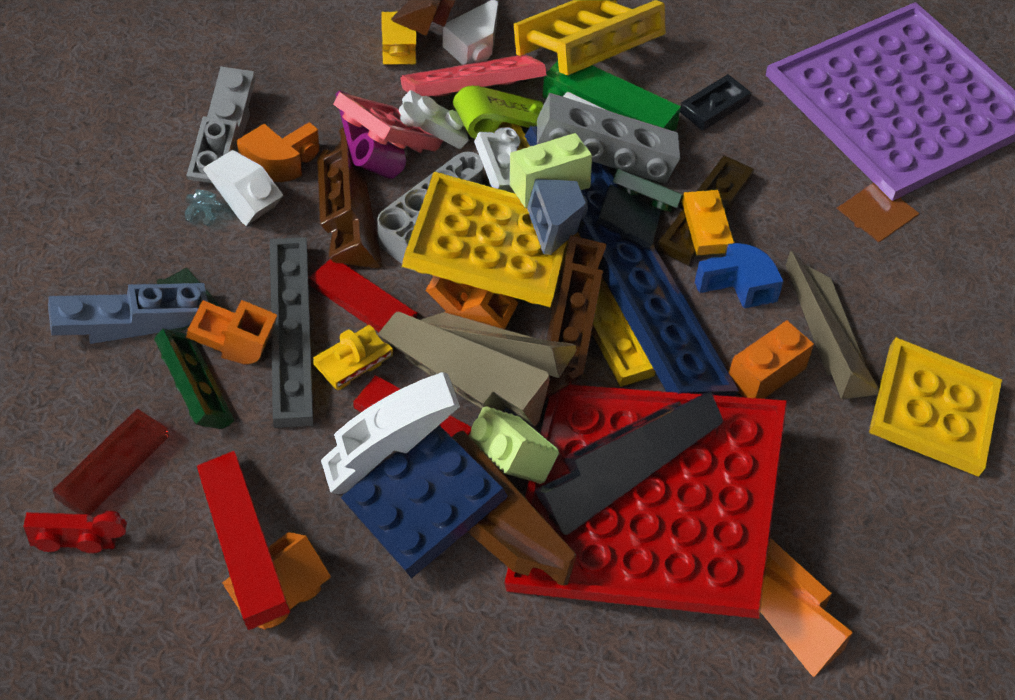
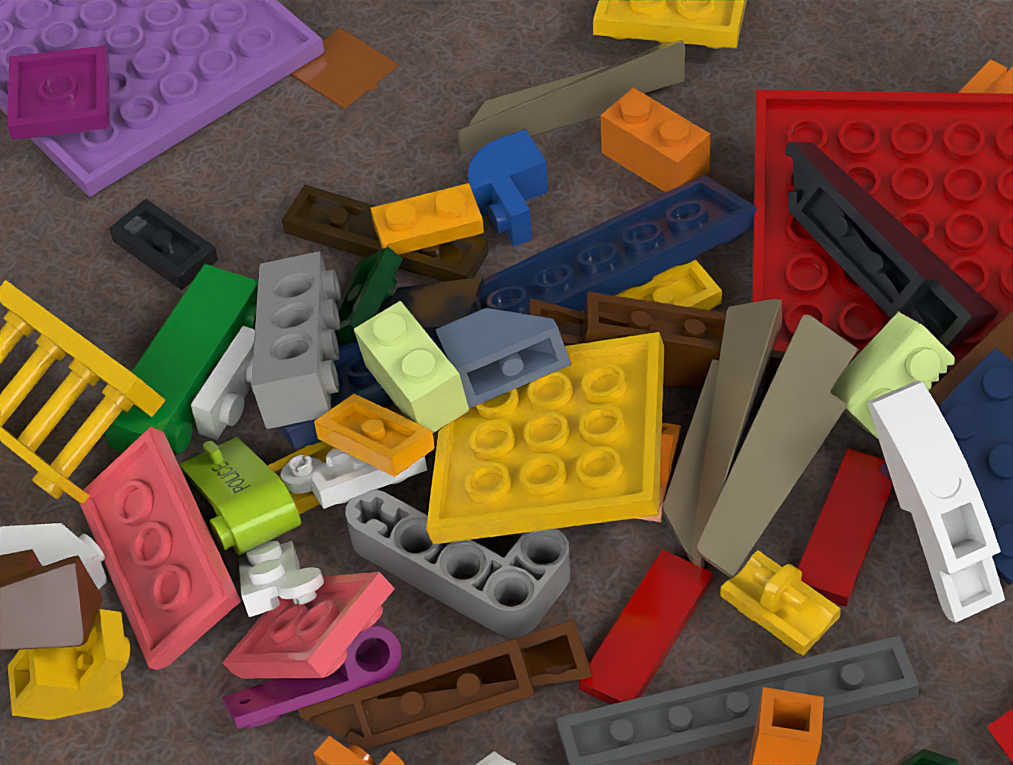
camera: 90 degrees left, 0 degrees up
none -> magenta plate [7,45,110,140]
none -> light orange plate [314,394,435,477]

